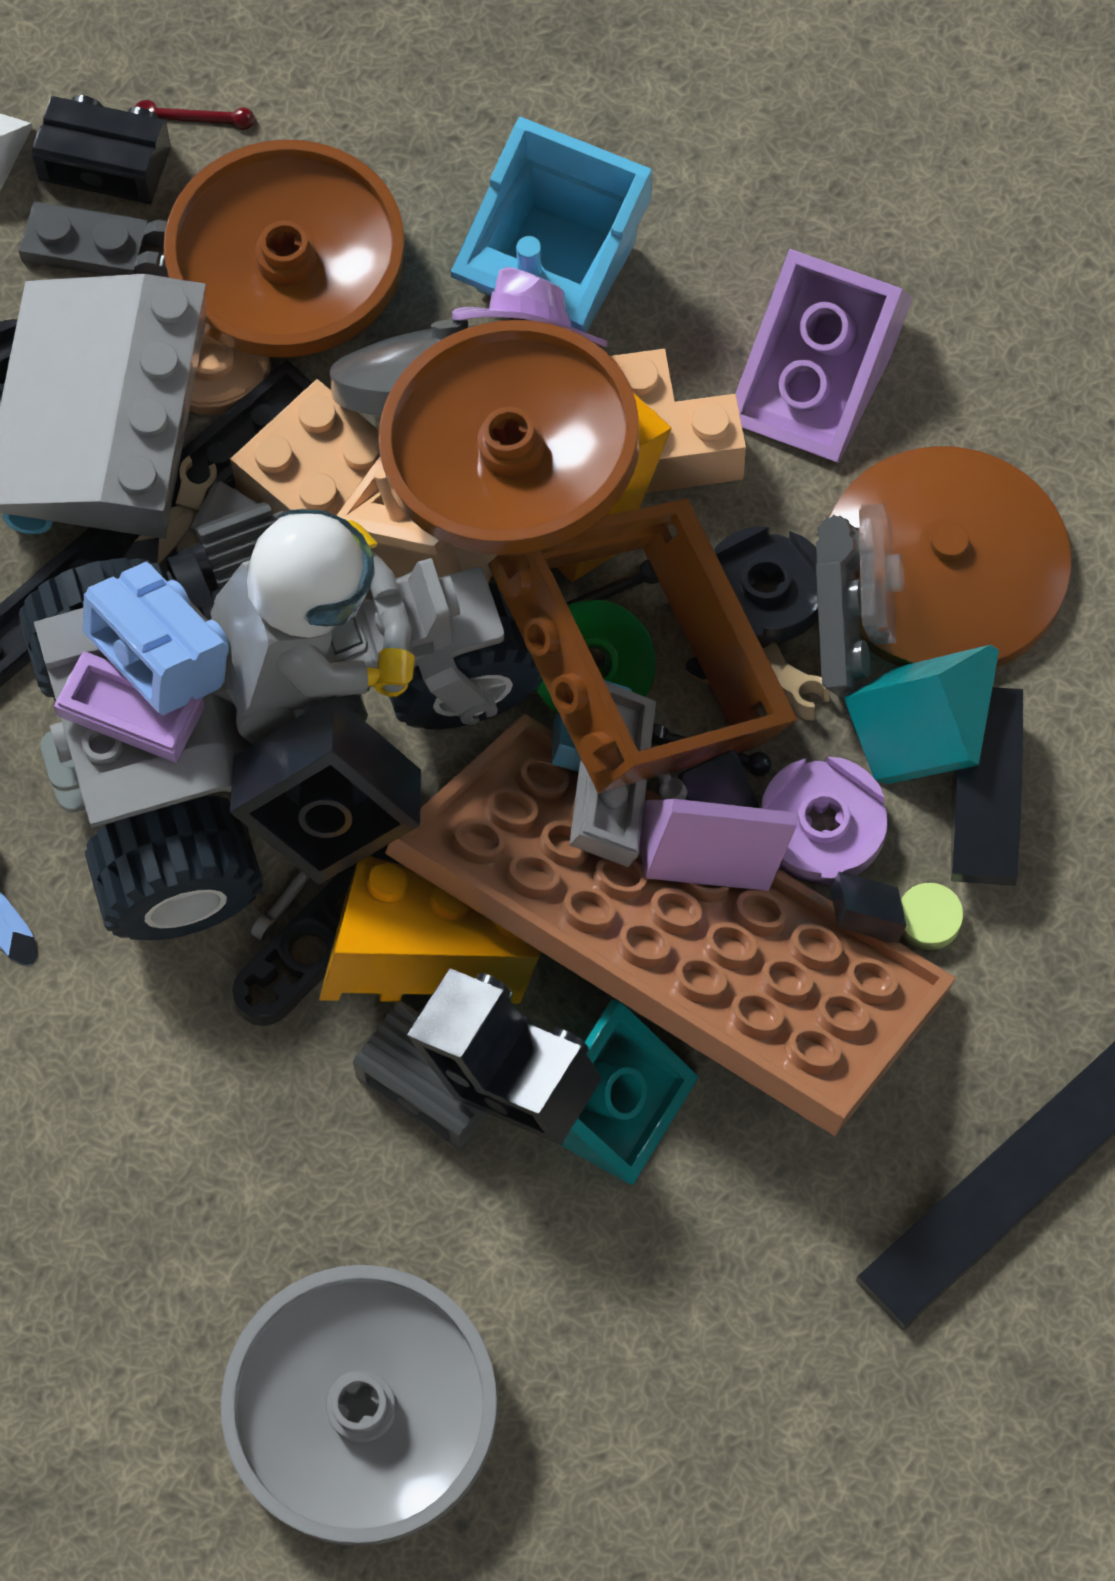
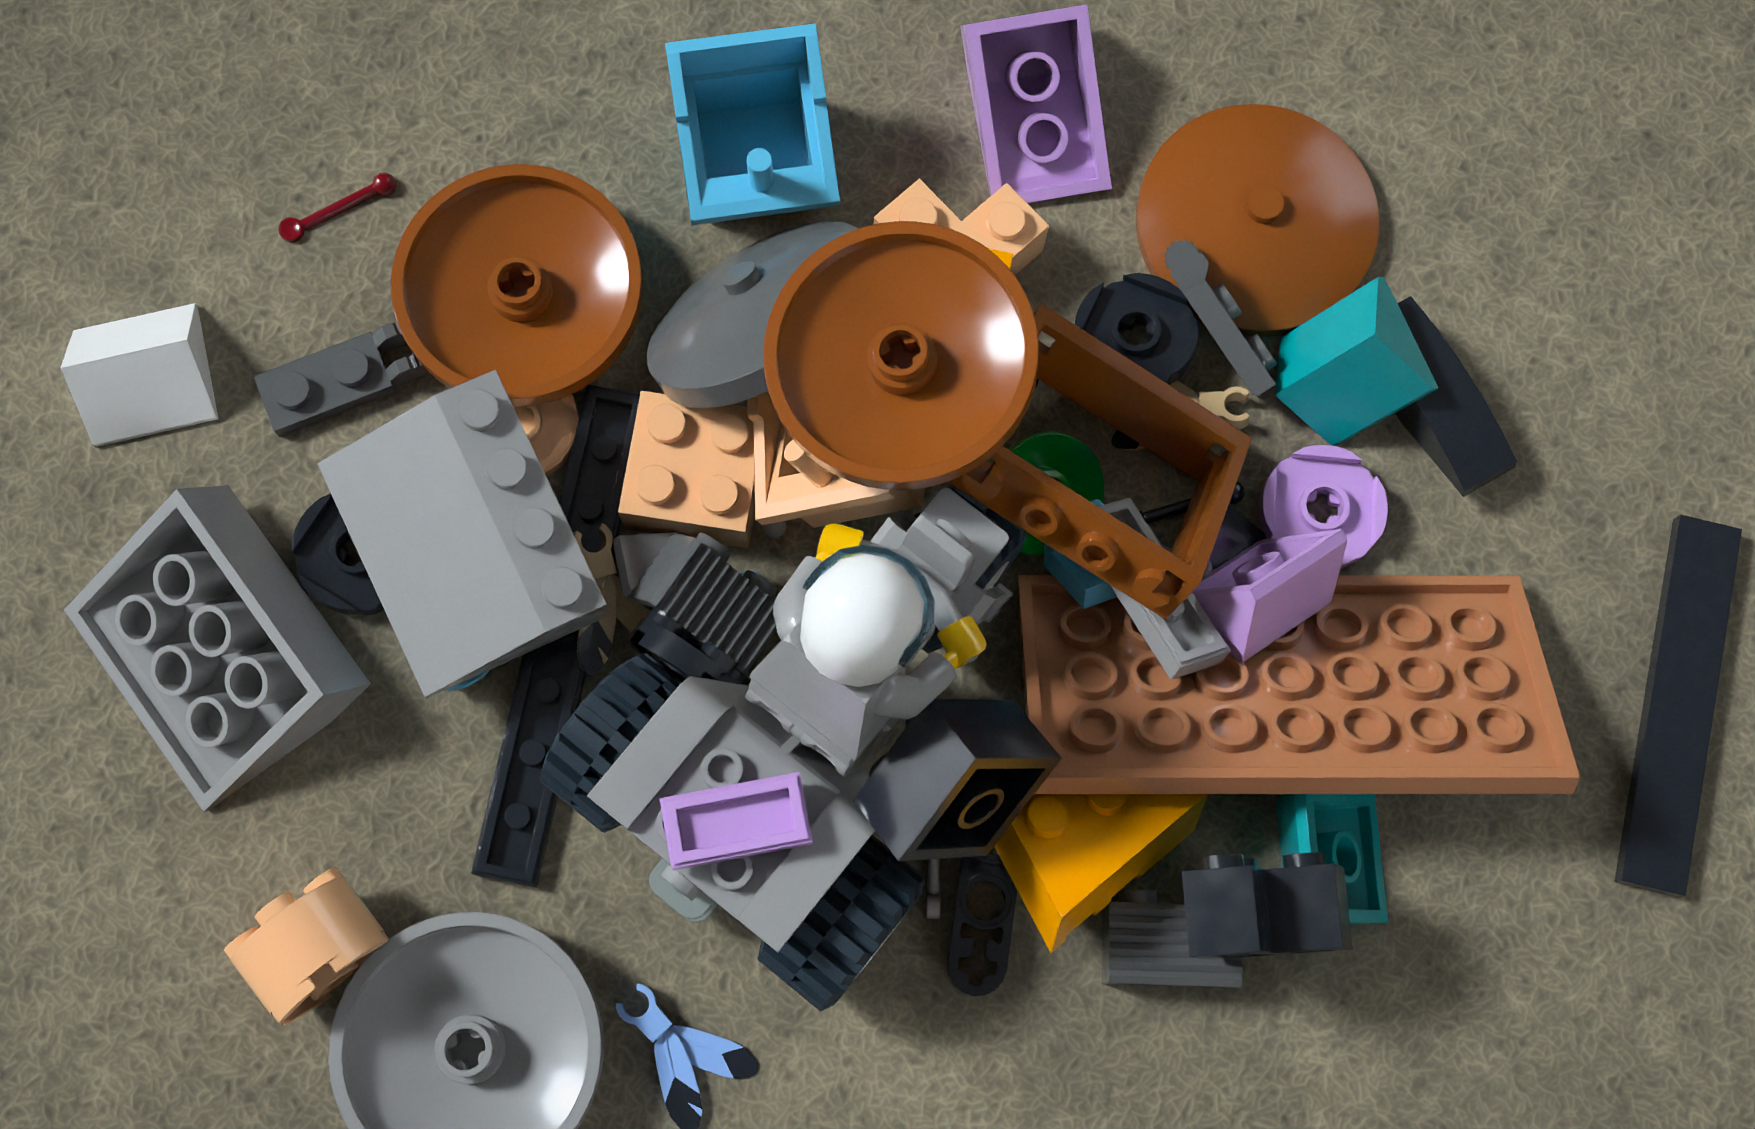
camera: 40 degrees left, 10 degrees up
black brick [32,95,171,204] -> none
light blue brick [82,562,229,716] -> none
lavender hat [452,267,608,348] -> none
black tile [830,871,907,943] -> none
clear plate [858,503,905,644] -> none
yellowish green tile [901,883,963,950] -> none

